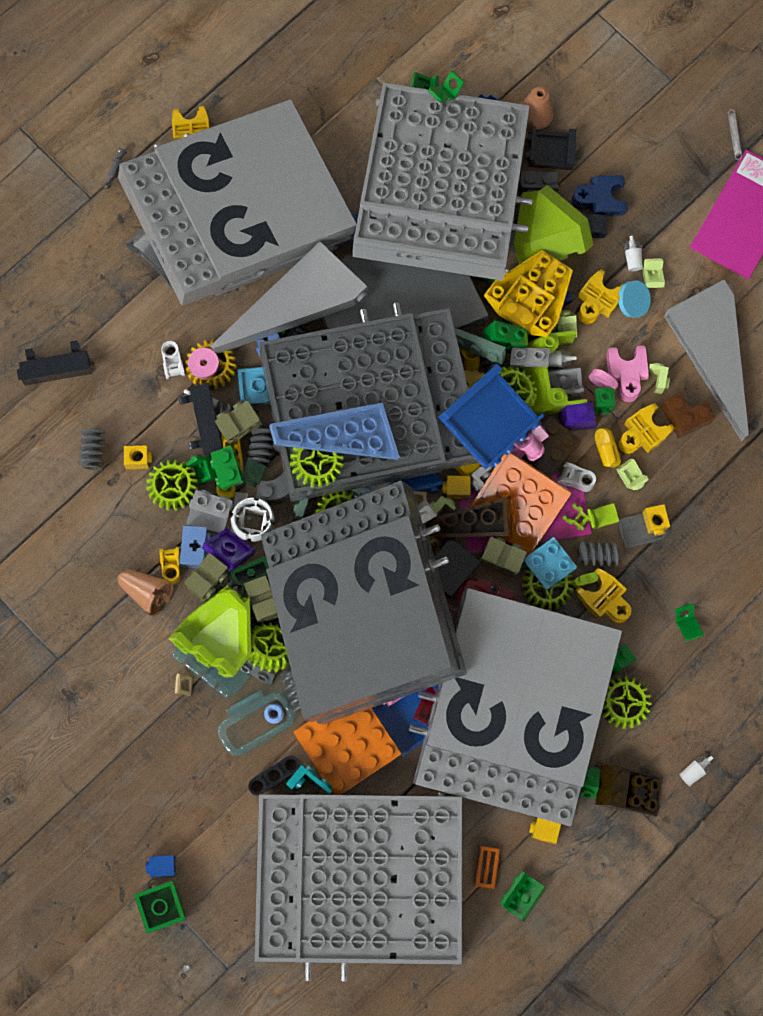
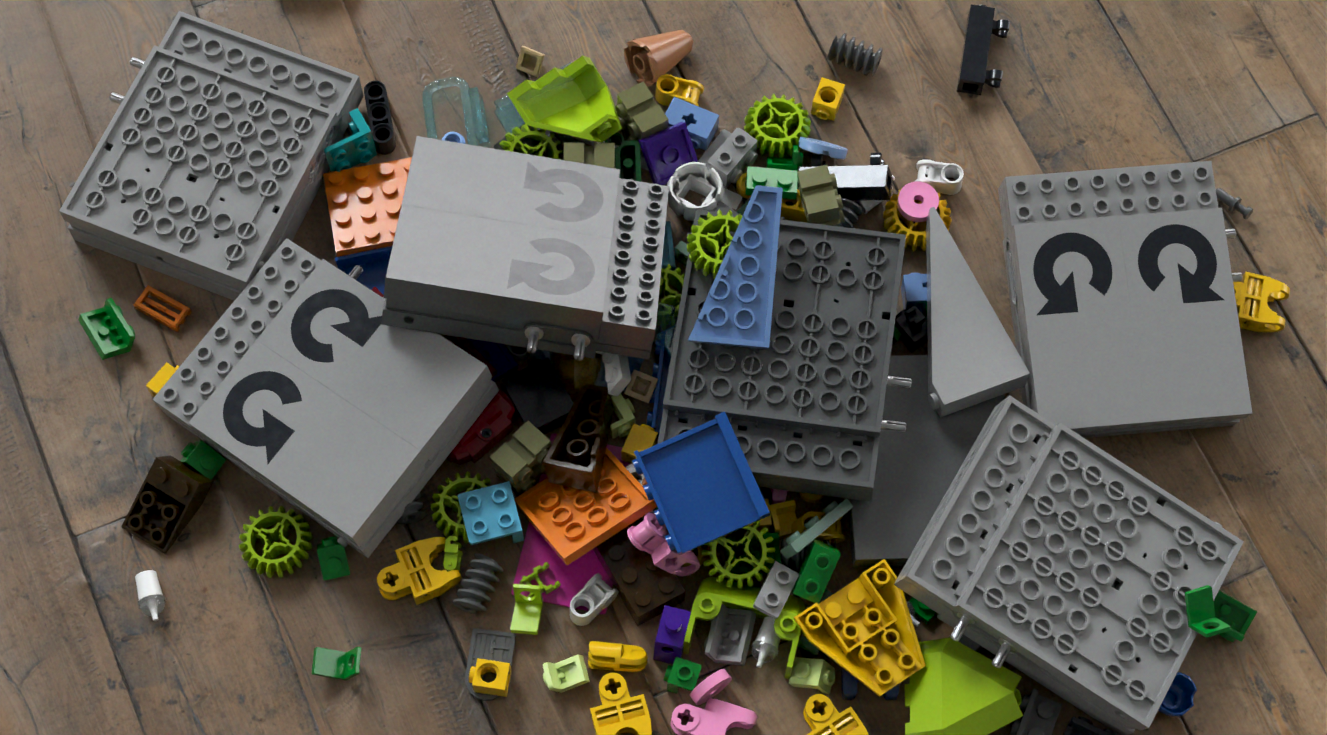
camera: 115 degrees right, 10 degrees down
none -> light blue tile [798,137,848,160]

